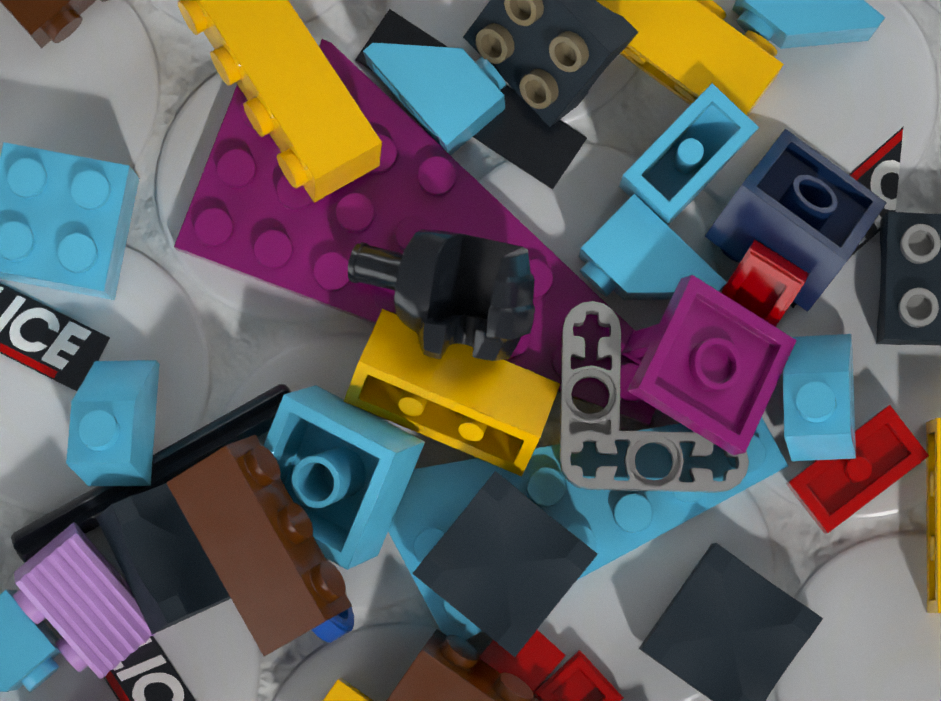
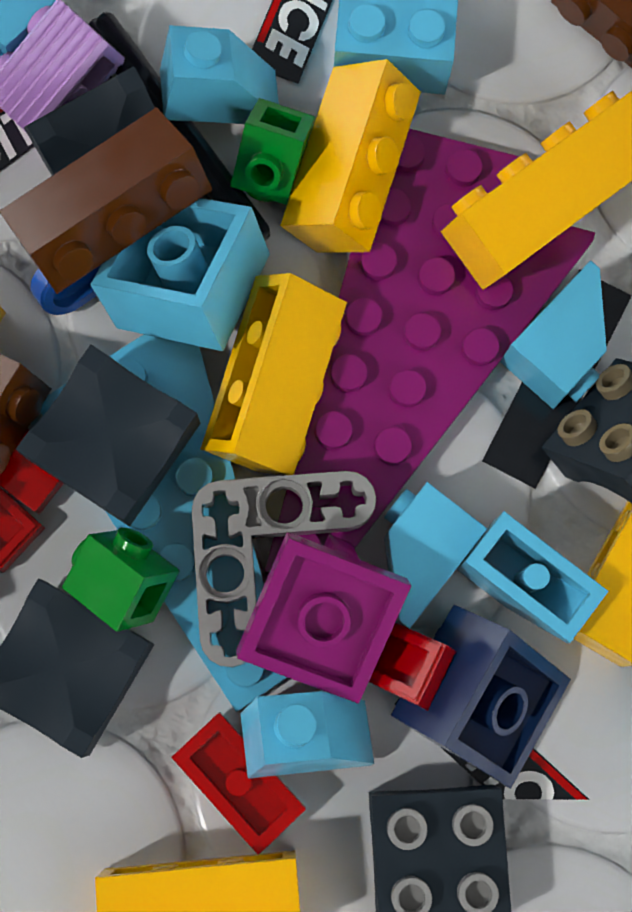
camera: 75 degrees right, 5 degrees down
black piece [348,229,535,361] -> none
none -> green brick [62,528,180,632]
none -> green brick [230,98,316,205]
none -> yellow brick [280,59,421,253]

